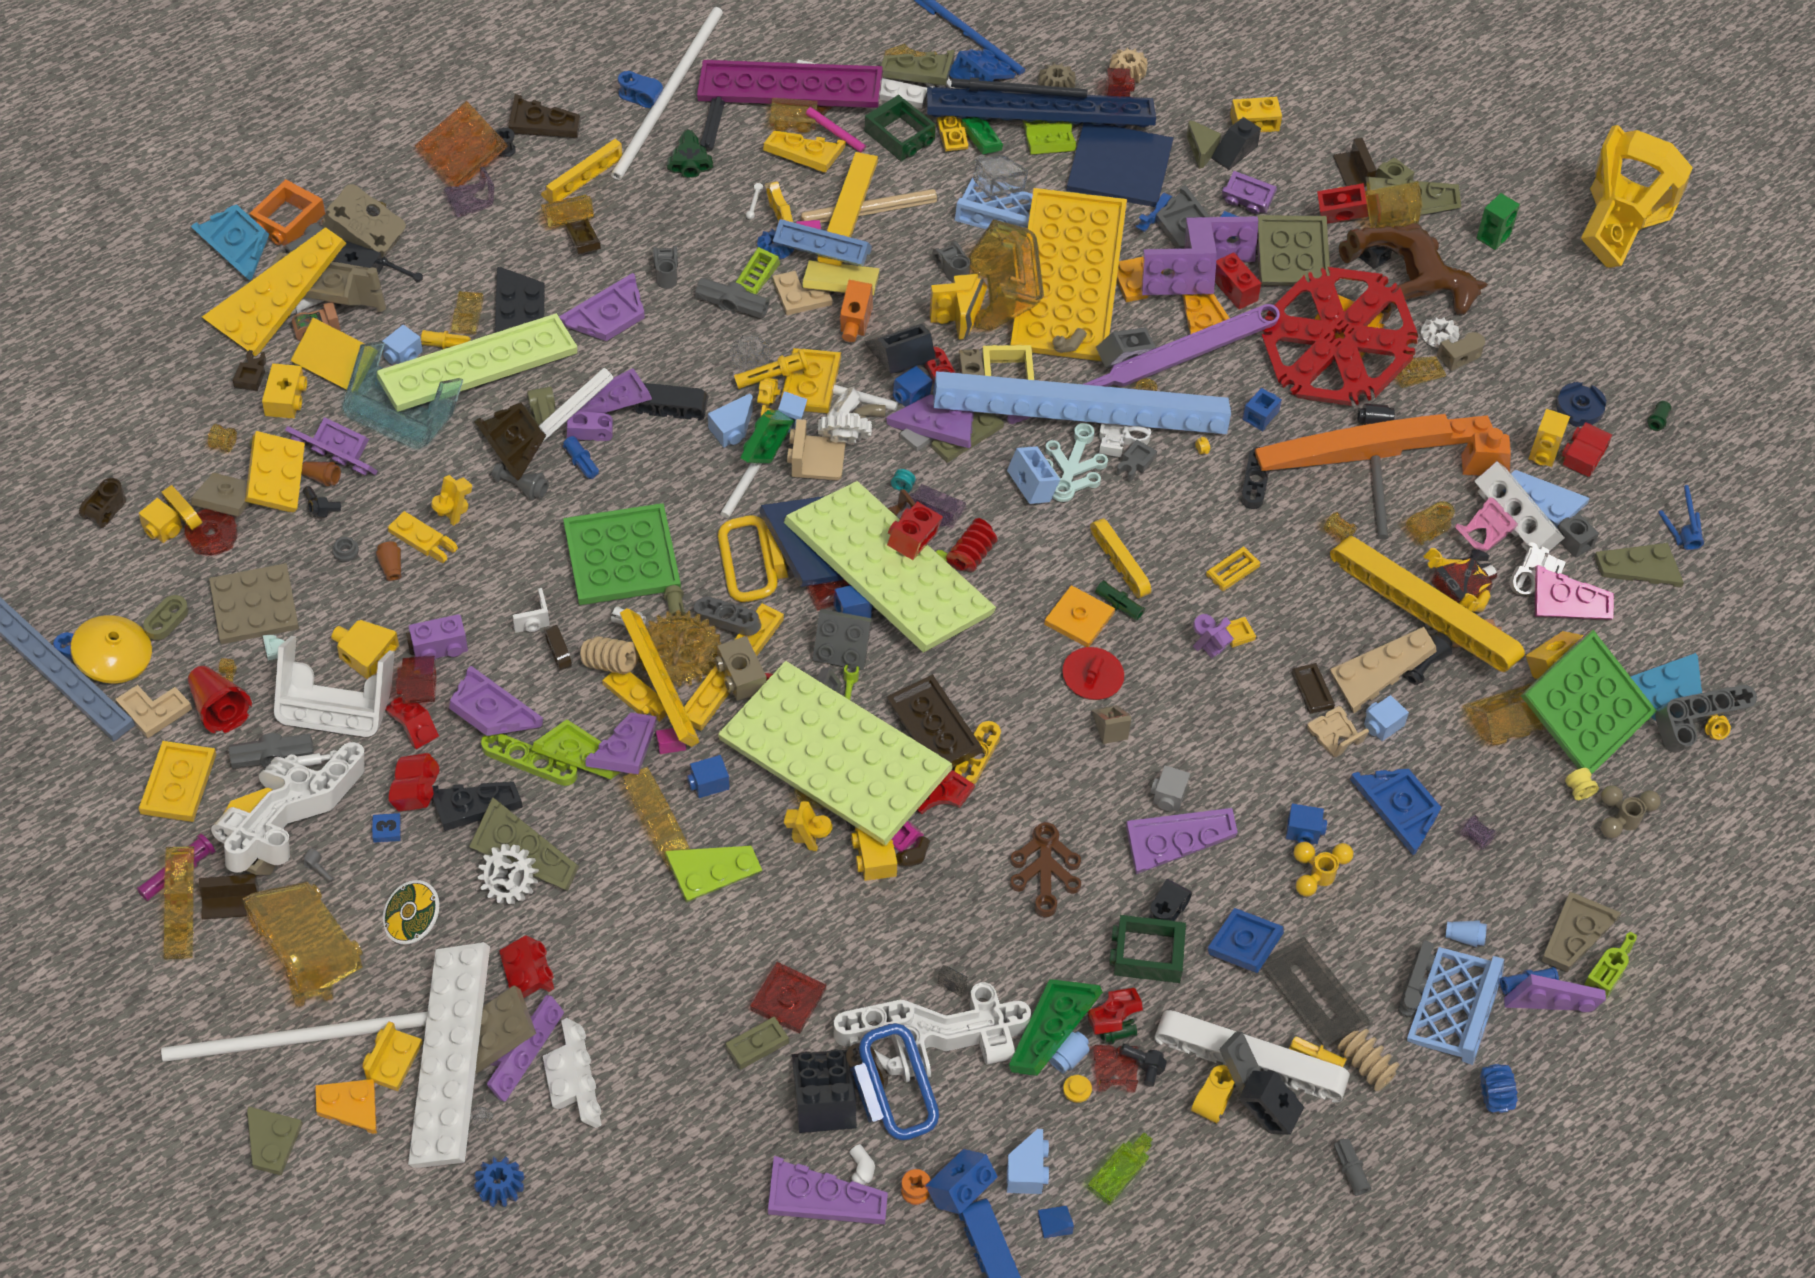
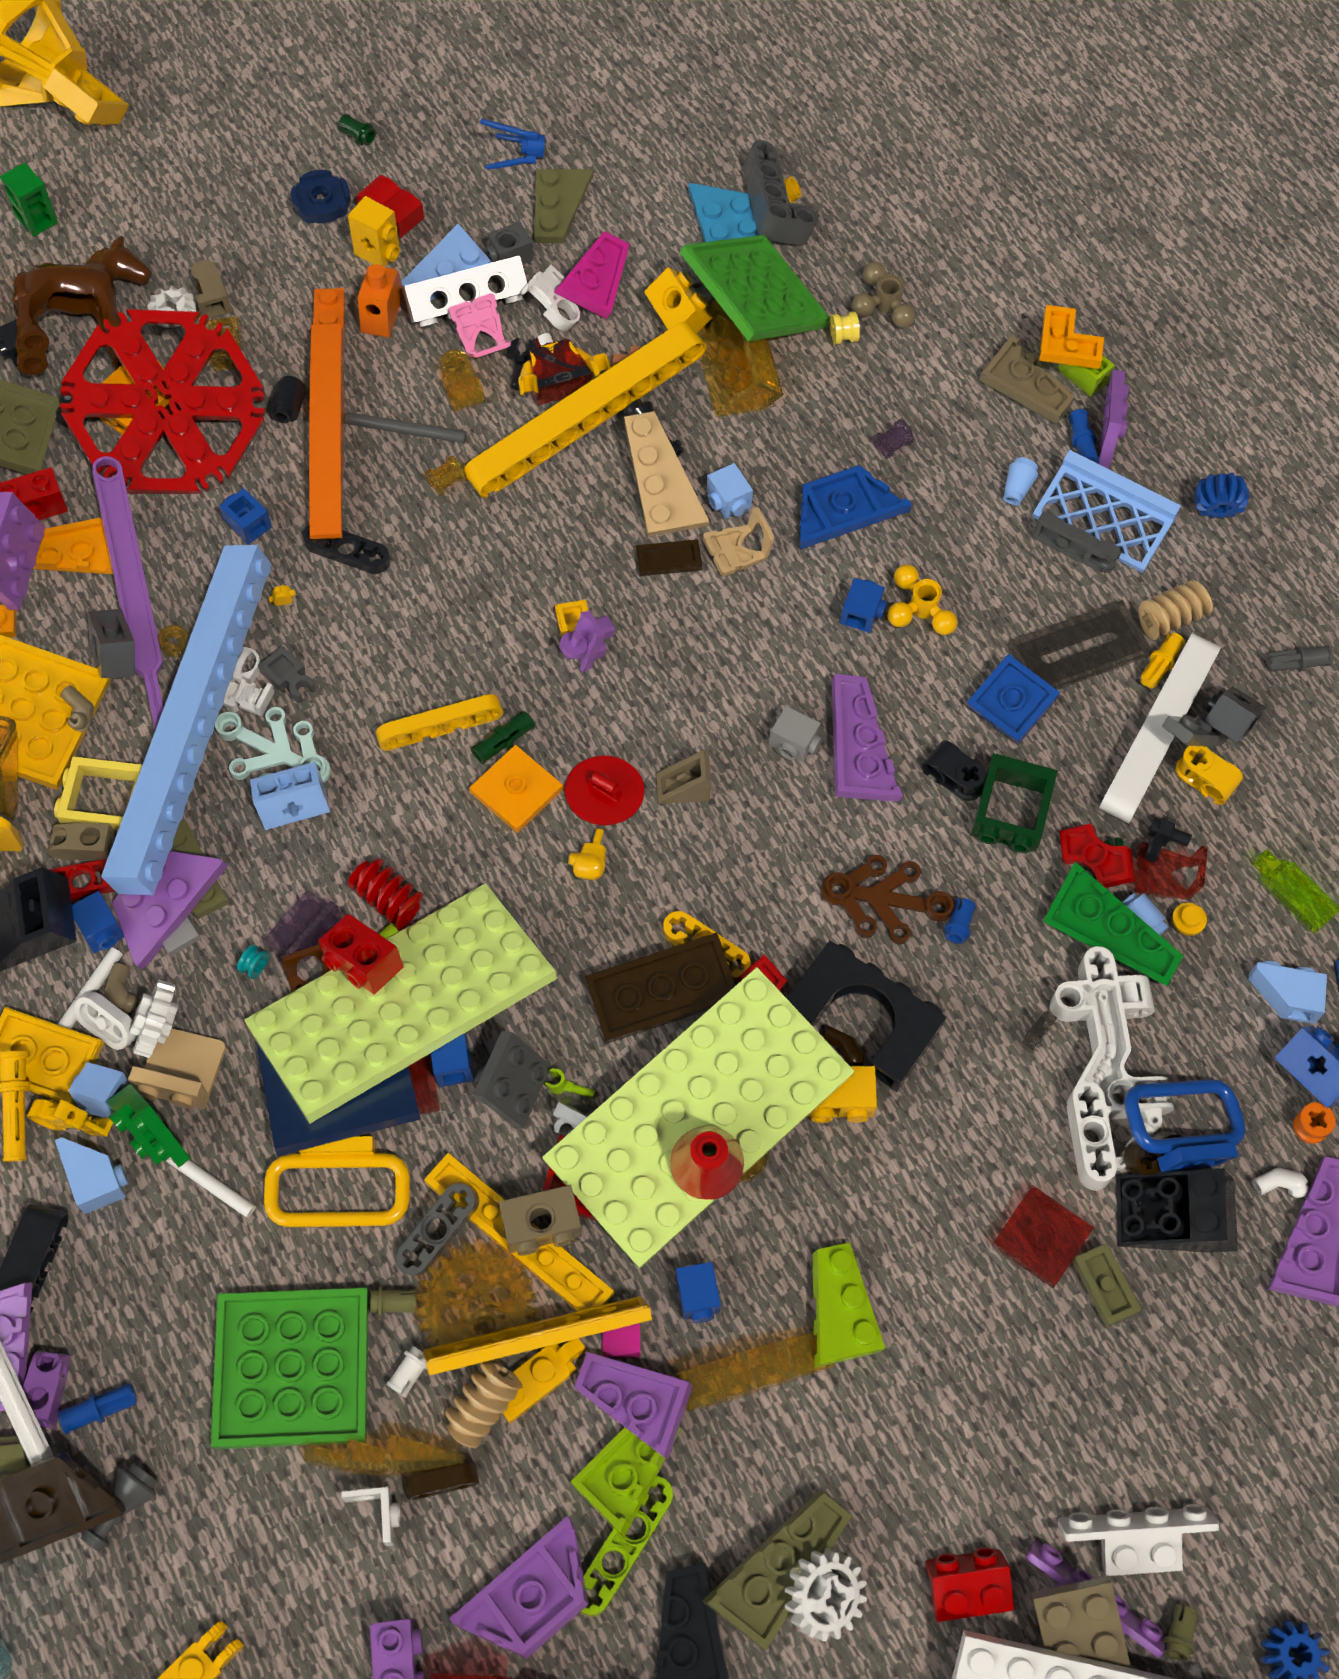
camera: 80 degrees left, 10 degrees up
yellow hips [431,475,472,526] -> none
yellow hips [784,801,832,851] -> none
yellow tile [1206,546,1261,592] -> none
none -> clear yellow slope [303,1434,467,1476]
none -> yellow piece [568,828,606,880]
none -> red cone [670,1126,744,1200]
none -> black arch [787,940,946,1092]
none -> blue pin [944,898,976,944]
none -> light orange plate [1039,305,1104,369]
none -> olive pin [1163,1604,1200,1661]

